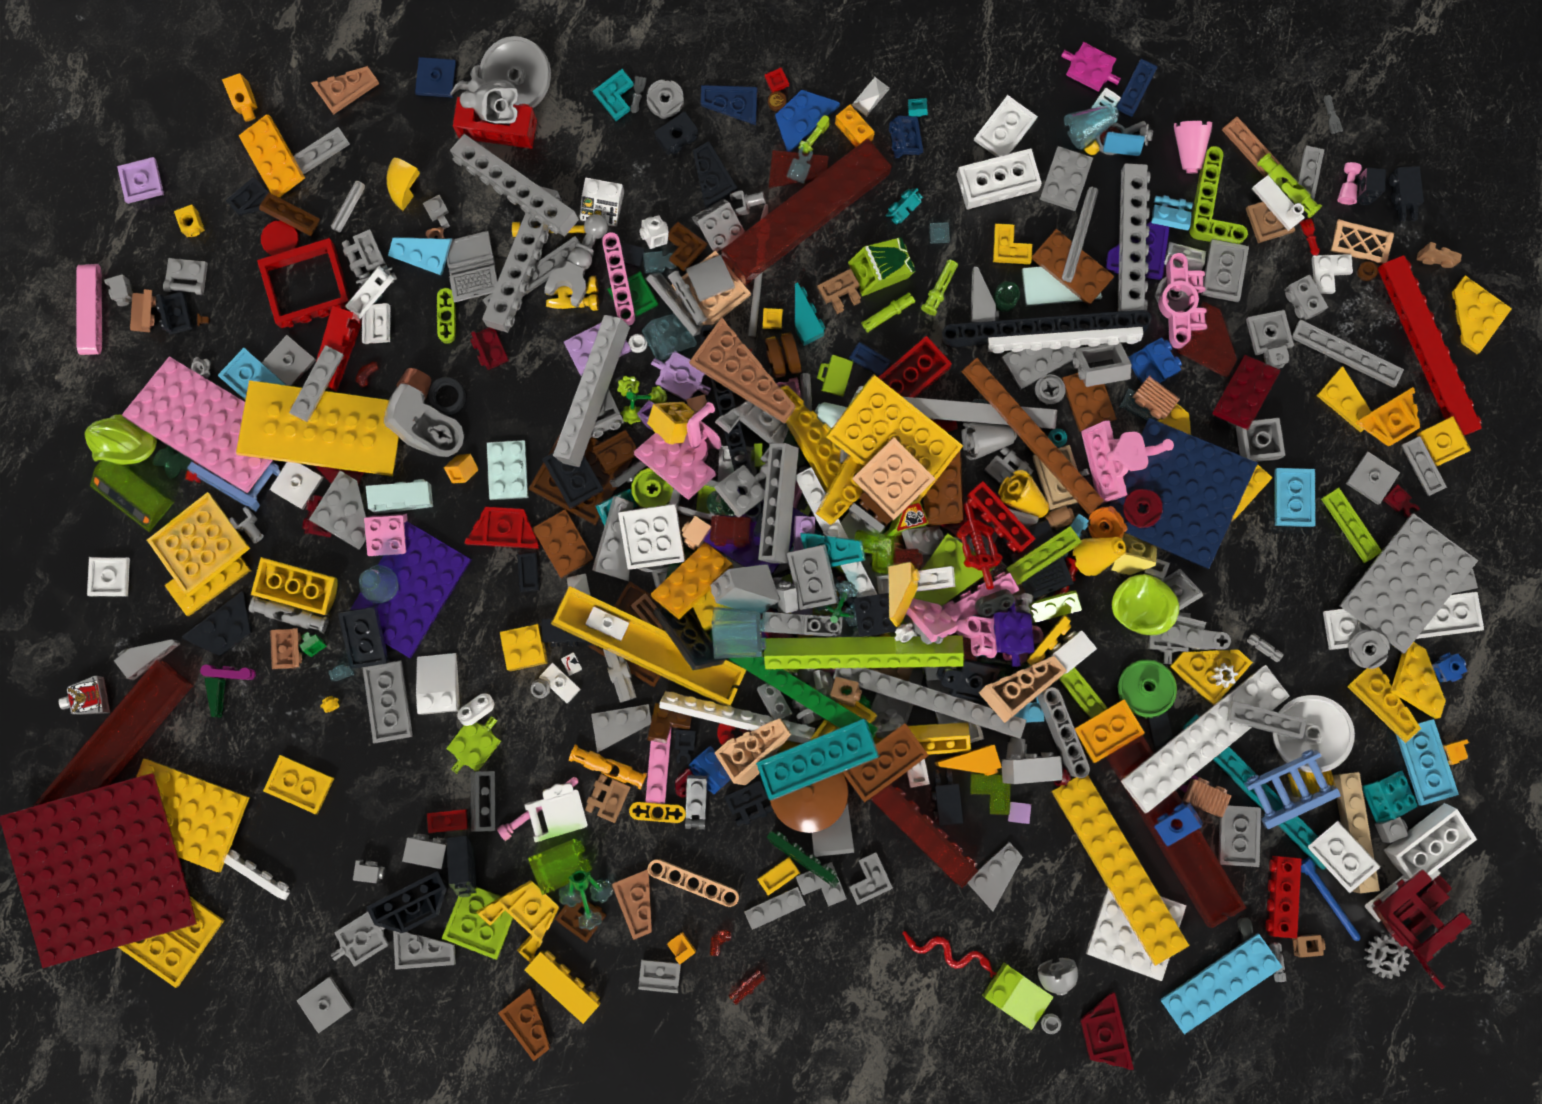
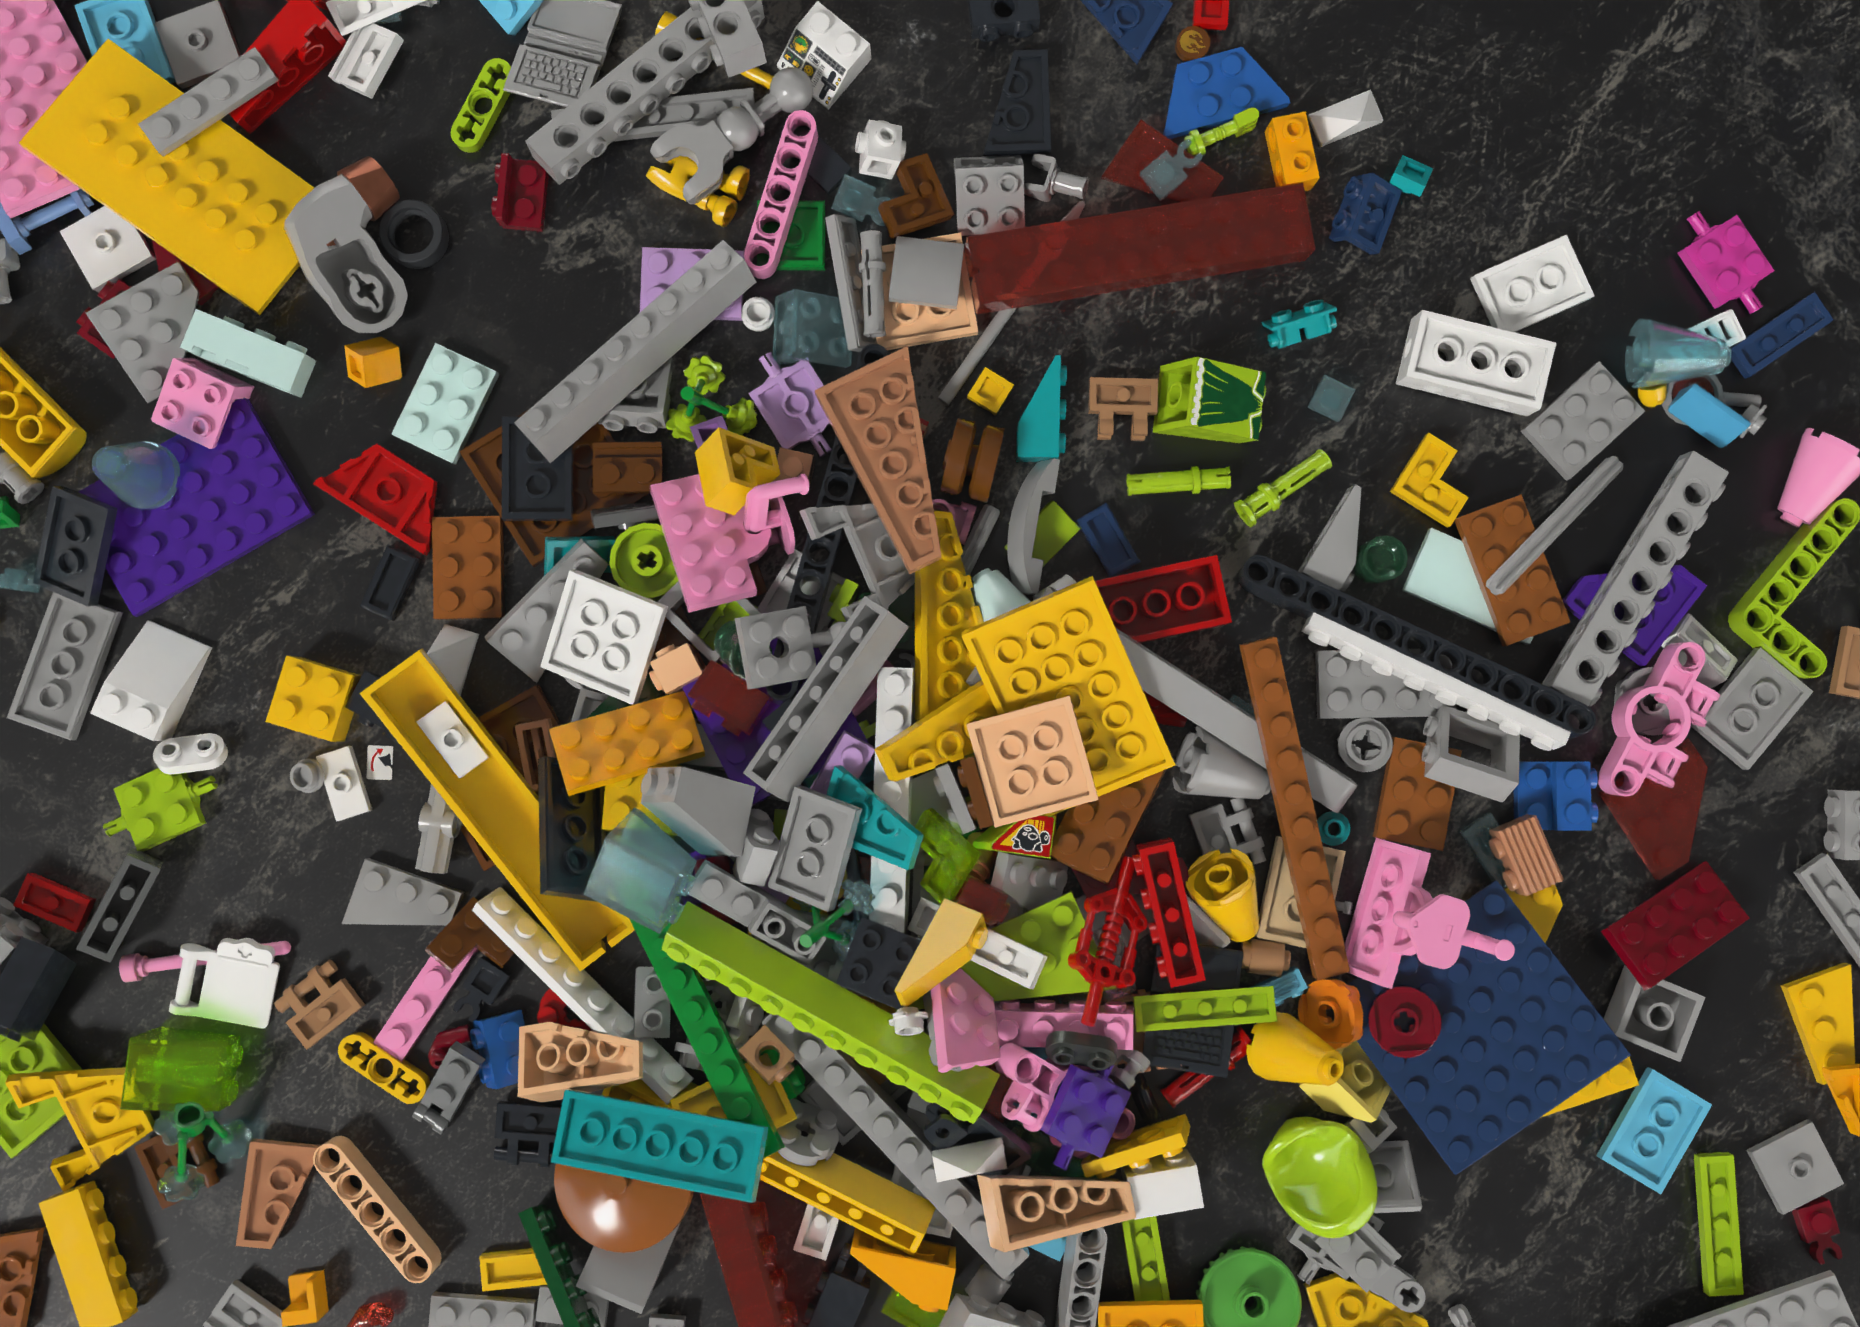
camera: 25 degrees right, 5 degrees up
clear red arm [355,361,379,387] -> none
light orange piece [569,745,647,790] -> none
dark orange plate [843,723,929,803] -> none
plate [1018,590,1082,623] -> none
medium azure plate [1151,195,1193,230] -> none
light grey plate [1246,310,1294,369] -> none
none -> white slope [931,1137,1007,1183]
none -> light grey slope [1007,458,1060,595]

